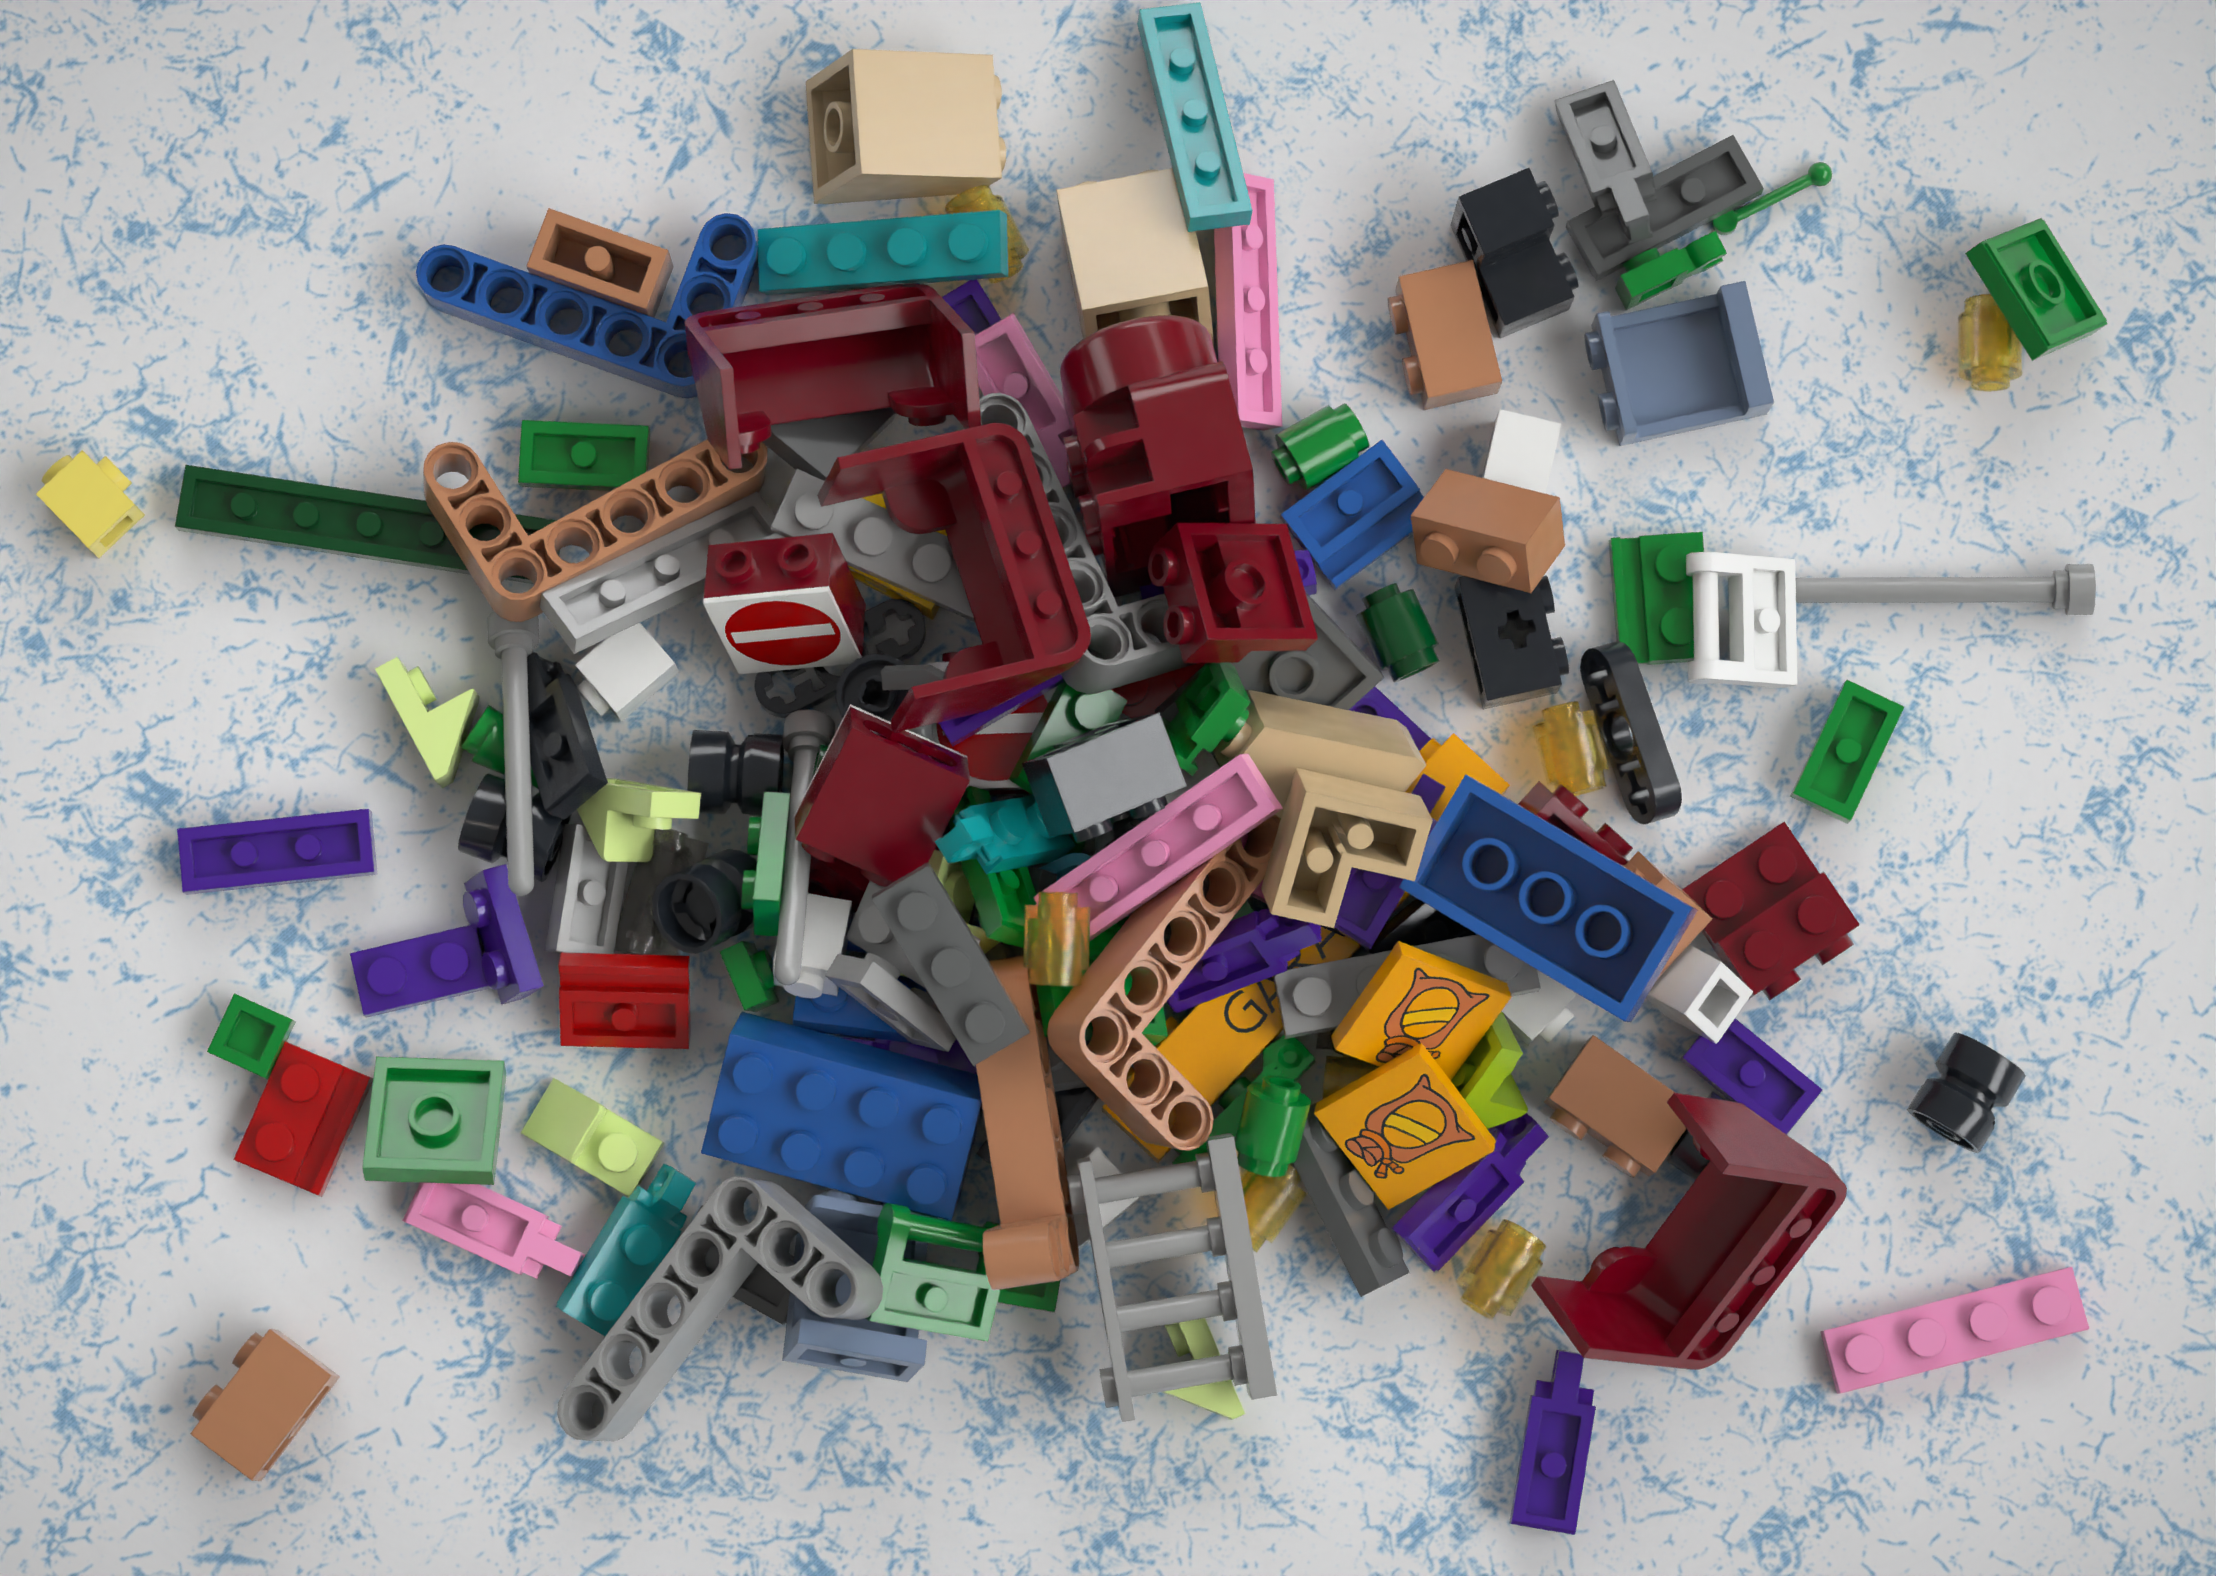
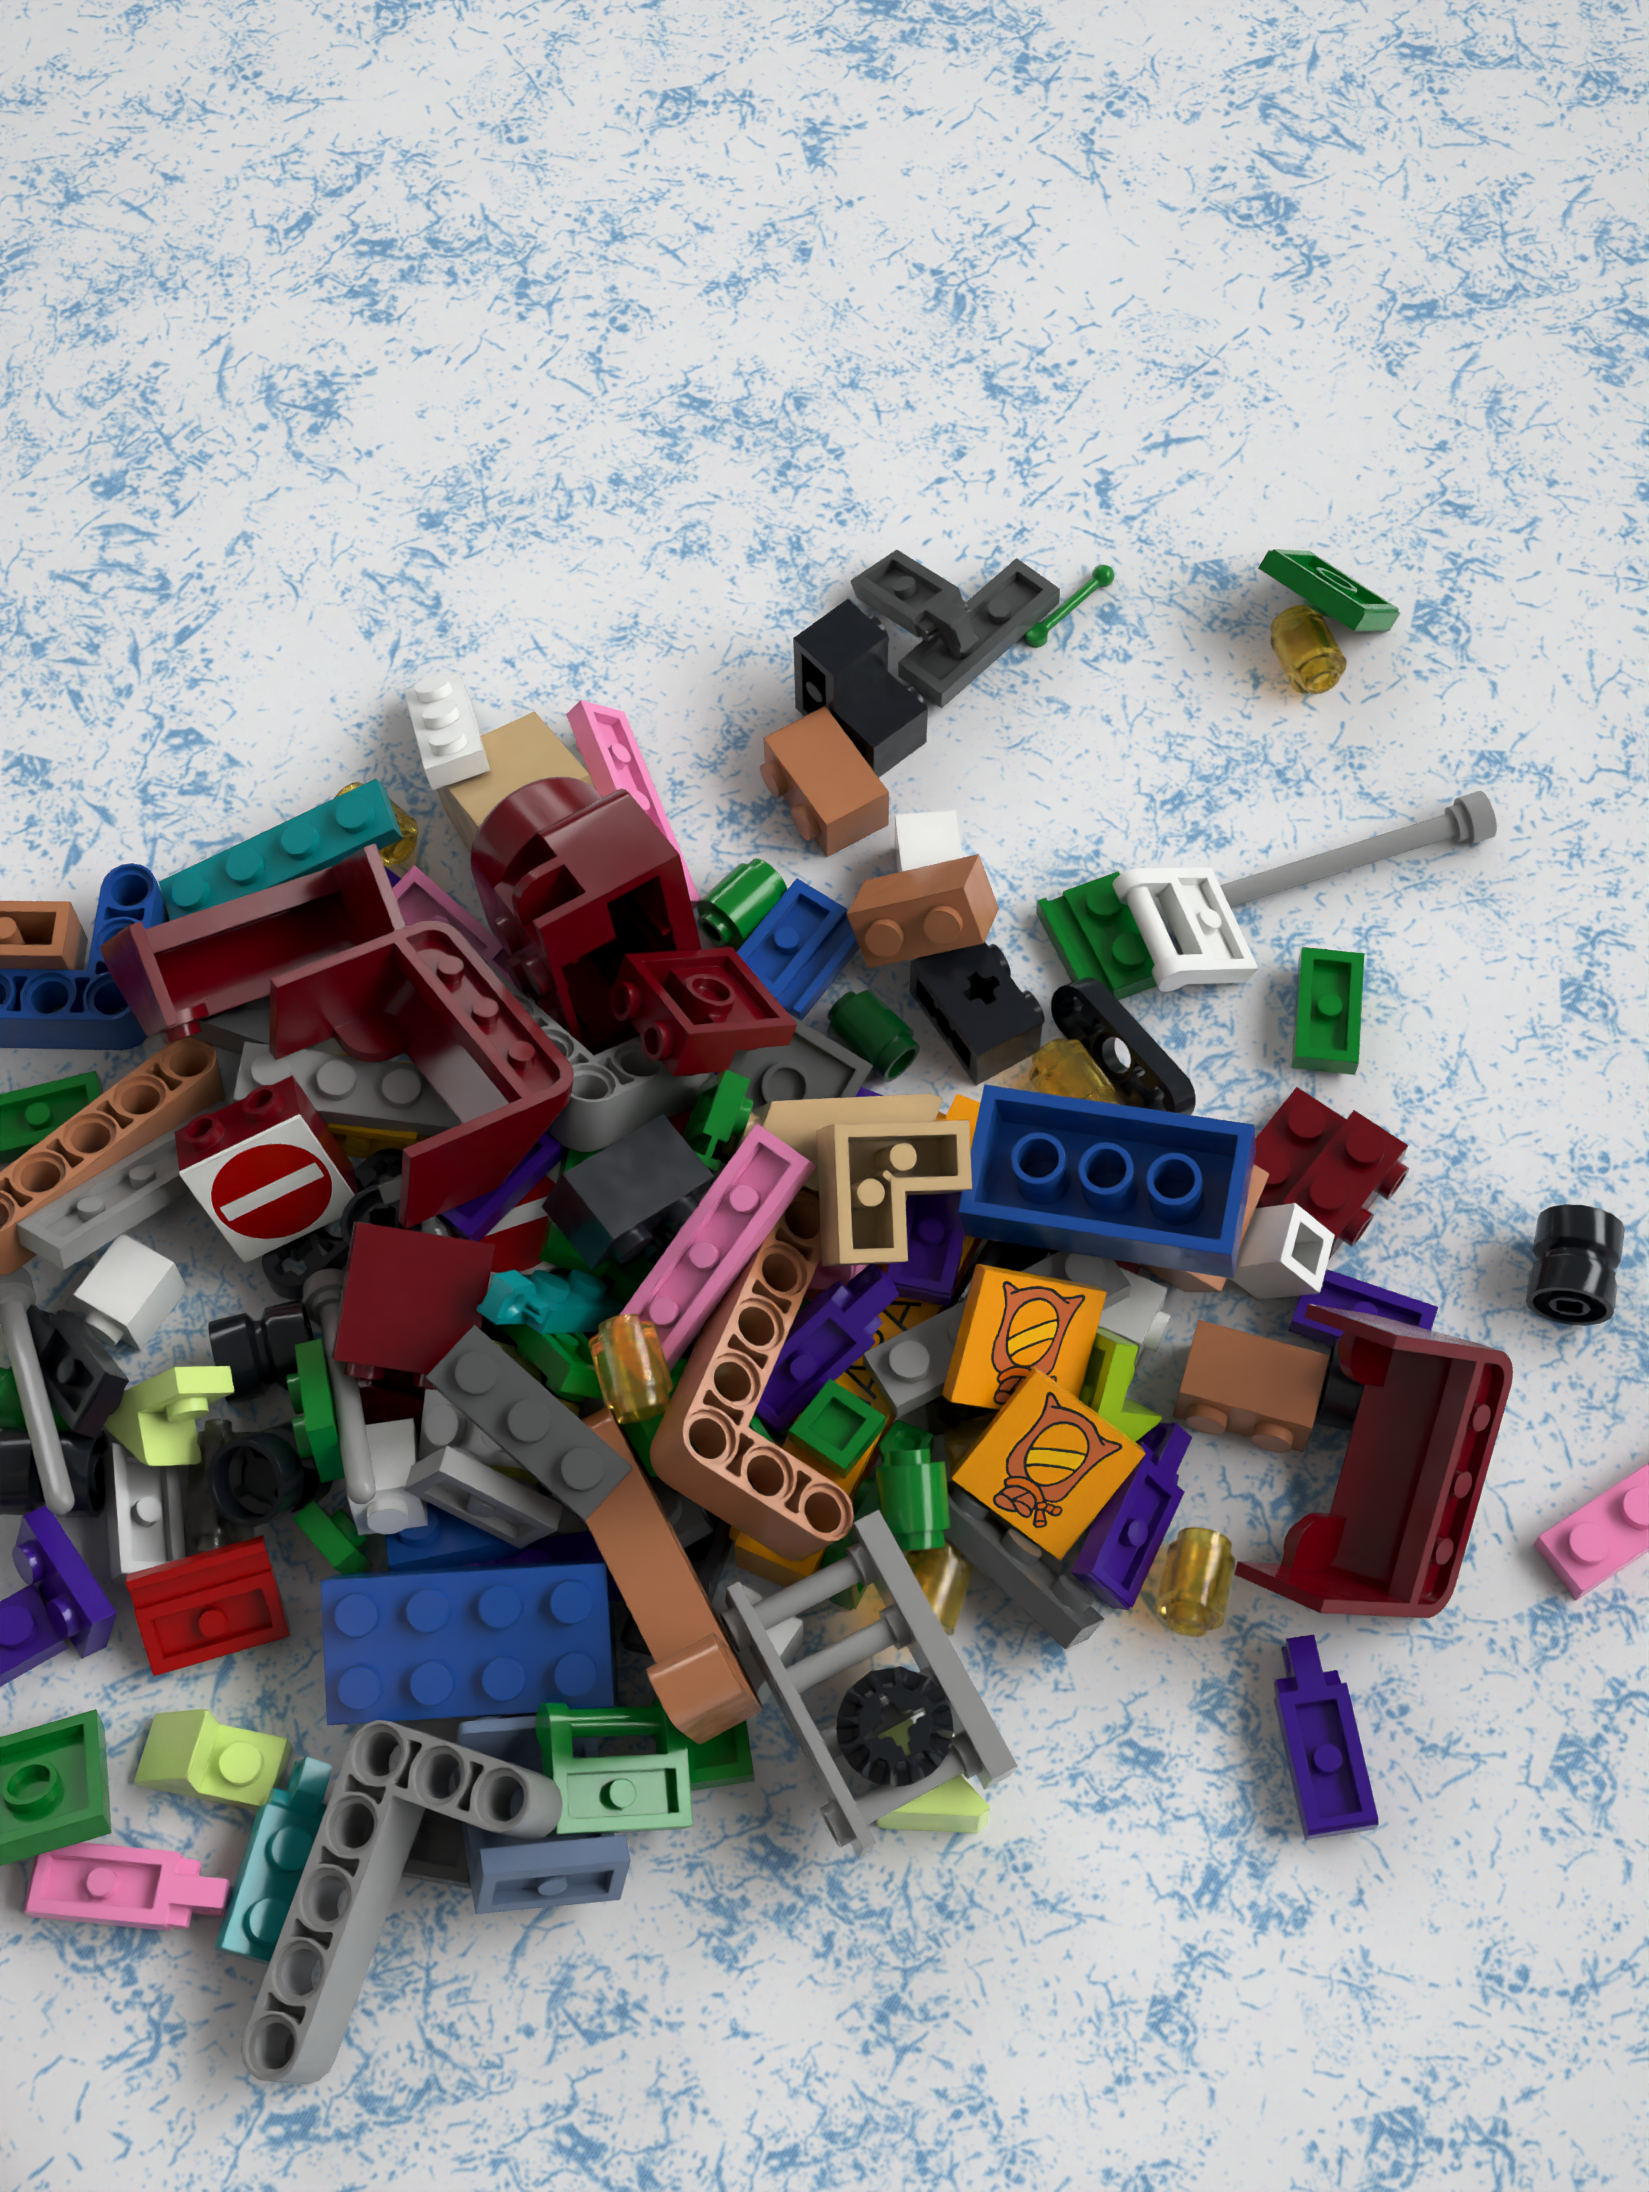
camera: 15 degrees left, 20 degrees down
tan slope [805,49,1006,204] -> none
plate [1137,2,1253,232] -> none
sand blue panel [1584,281,1774,446] -> none
green plate [1615,231,1727,310] -> none
none -> white plate [404,671,491,791]
none -> green plate [789,1378,886,1479]
none -> black gear [836,1666,954,1787]

